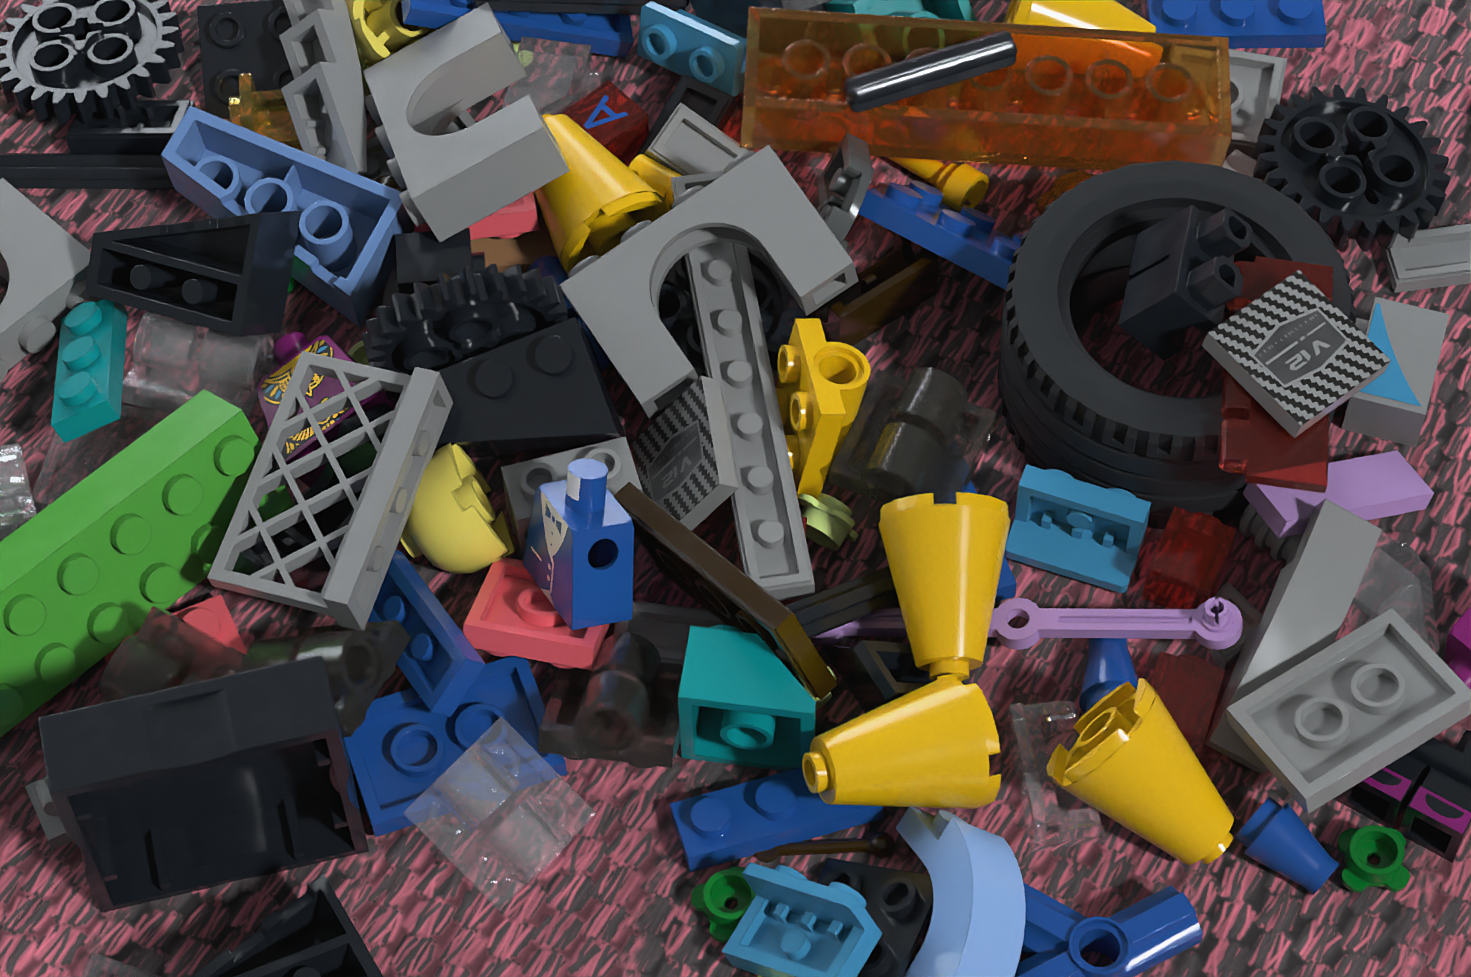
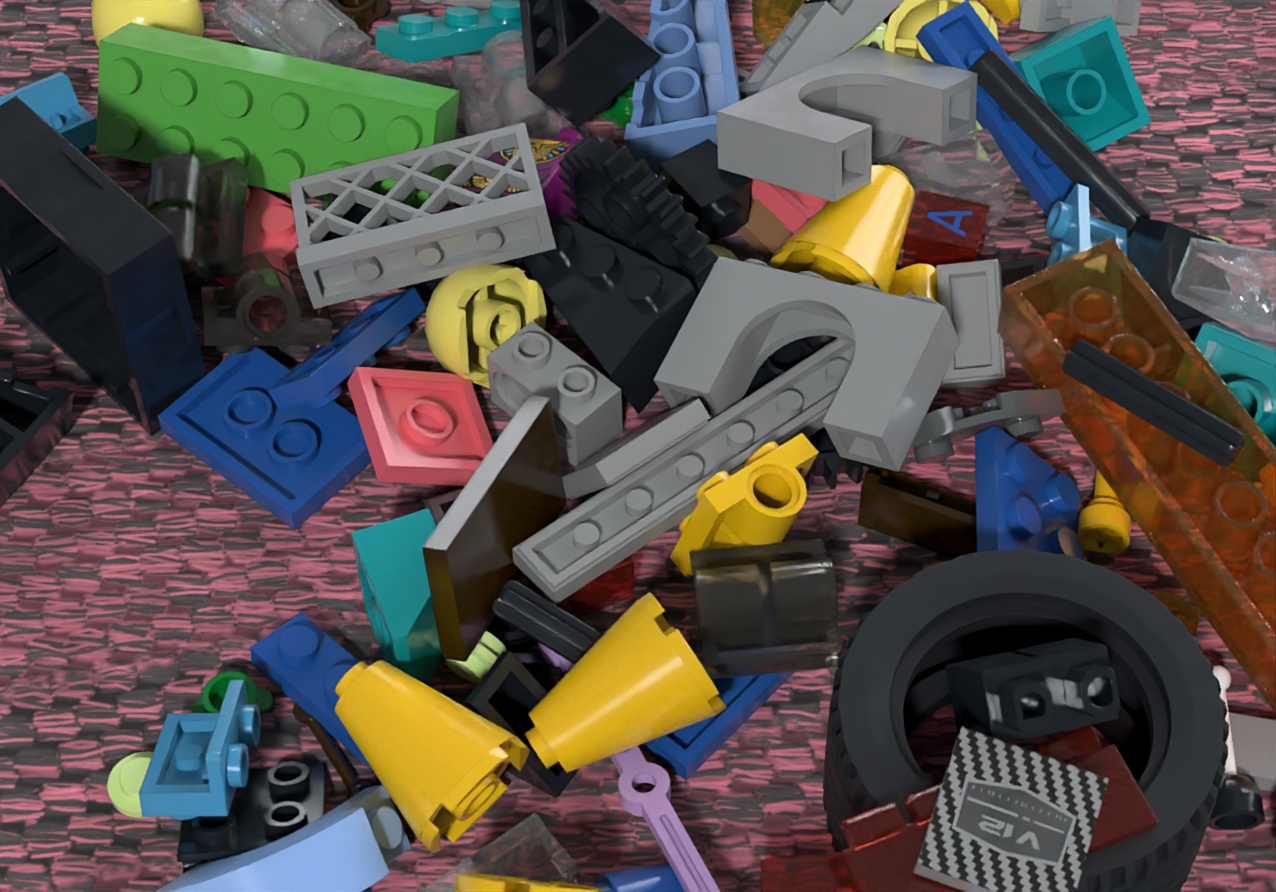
camera: 60 degrees right, 5 degrees down
clear plate [402,716,597,911] -> none
blue torso [523,459,634,630] -> none
clear smoke plate [538,633,682,768] -> none
yellowish green plate [798,493,858,551] -> none
dark azure bracket [1004,464,1151,593] -> none

